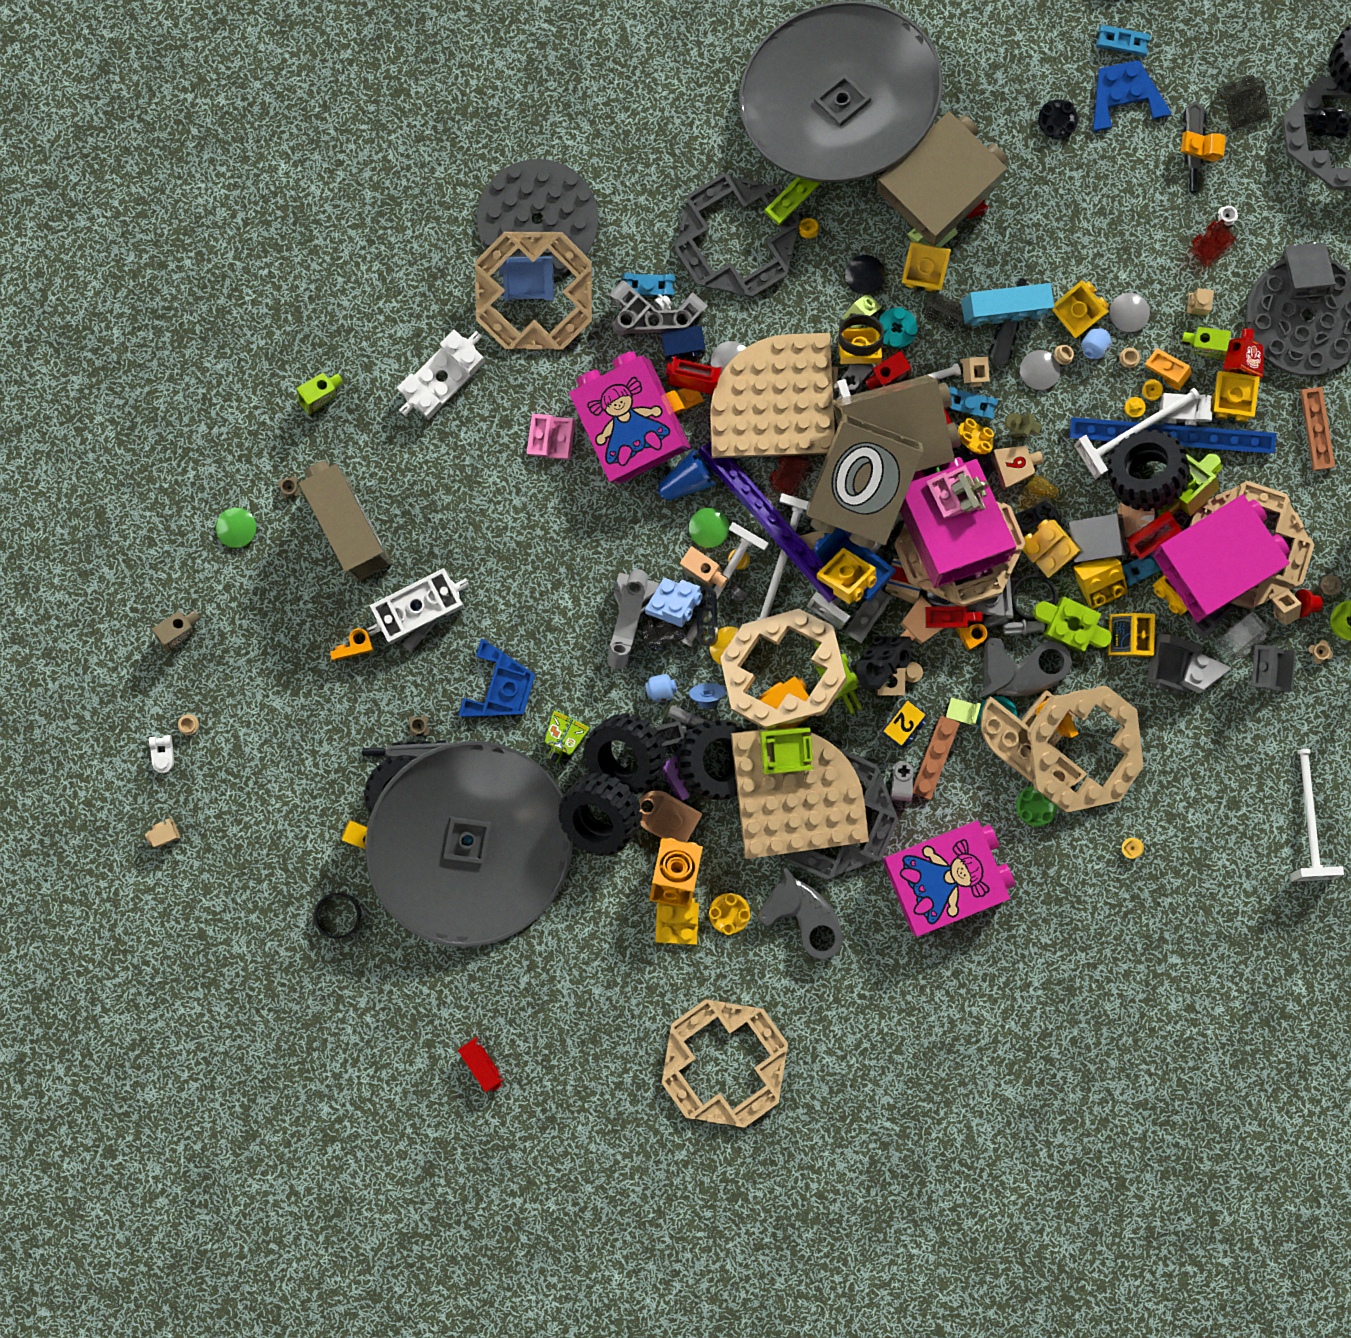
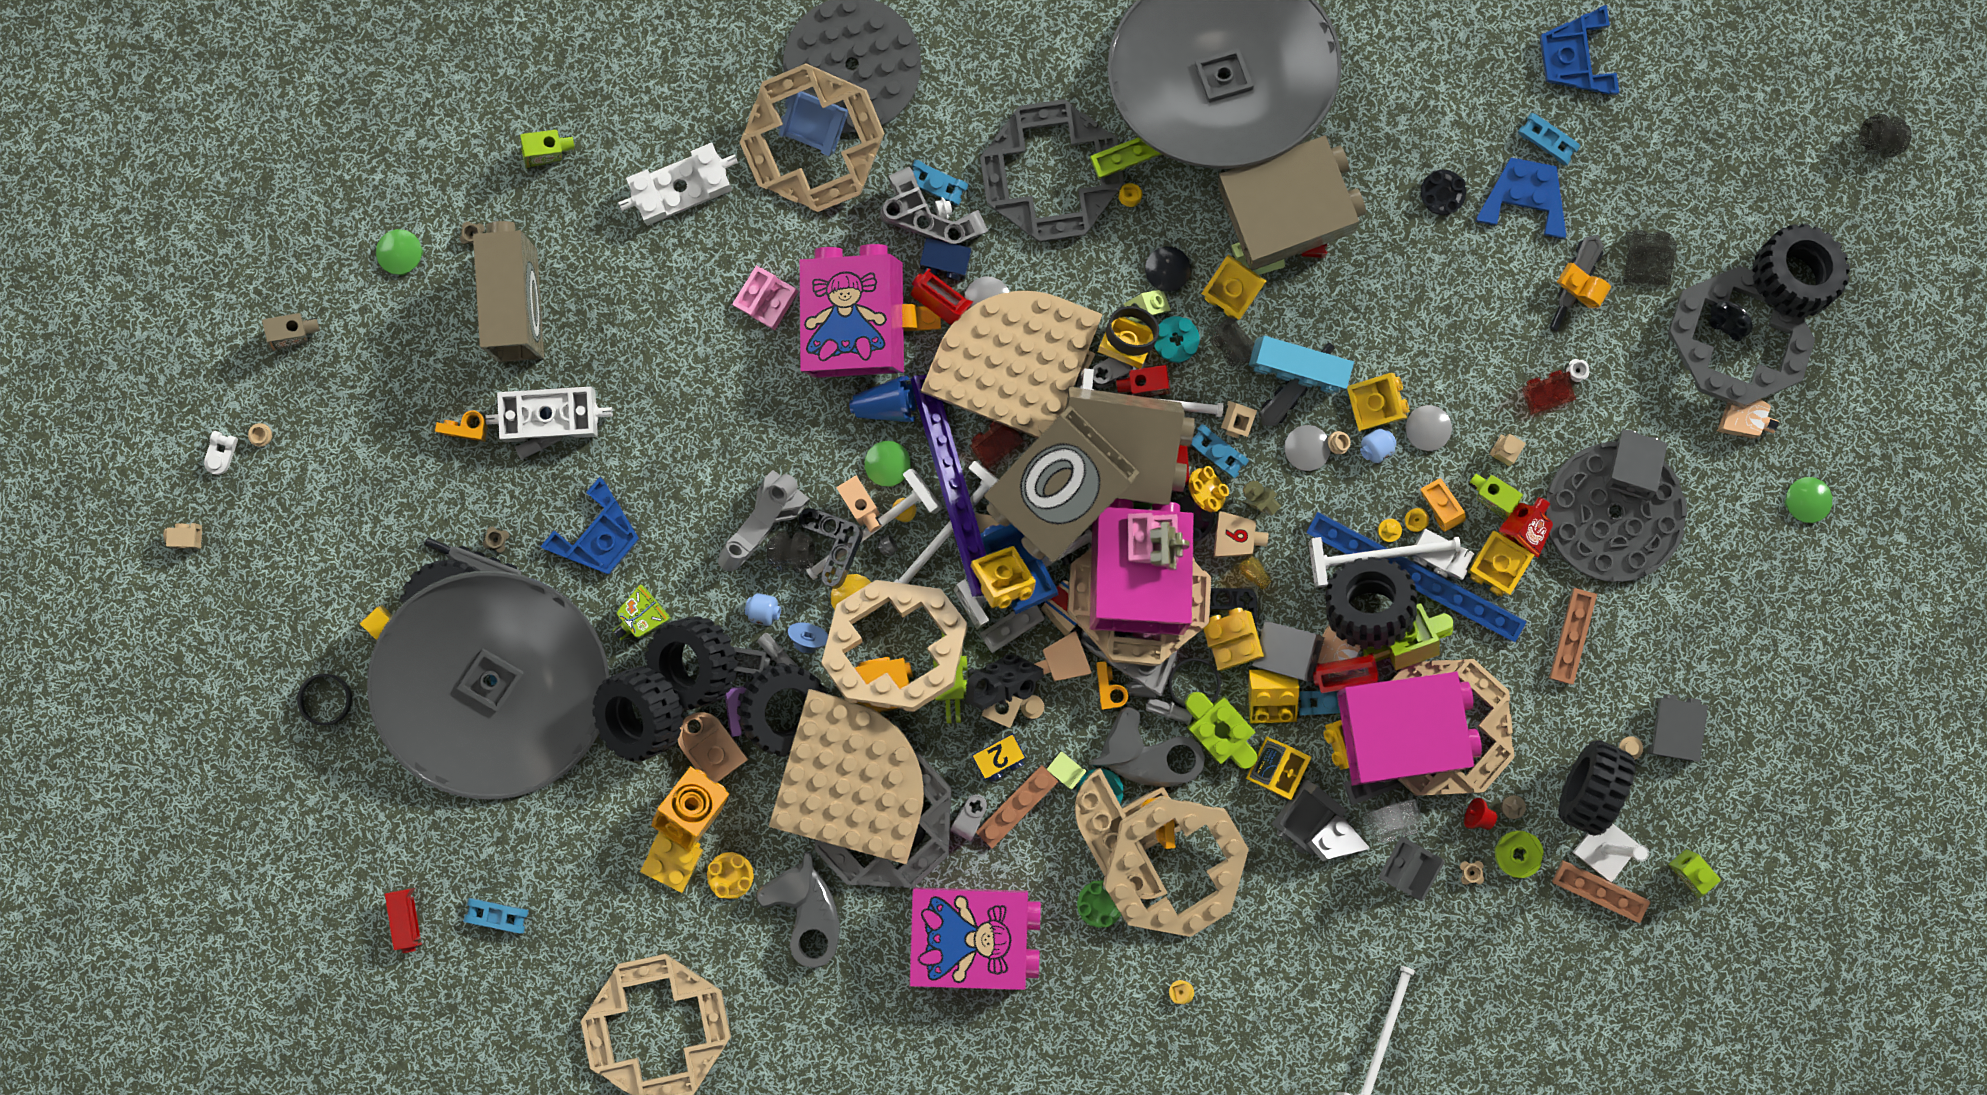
camera: 25 degrees right, 0 degrees up
light blue plate [645,578,702,627] -> none
lime container [759,727,813,774] -> none
red plate [925,606,982,628] -> none
tan plate [1119,348,1140,368] -> none
tan brick [1271,590,1301,626] -> none
none -> dark azure plate [464,898,529,934]

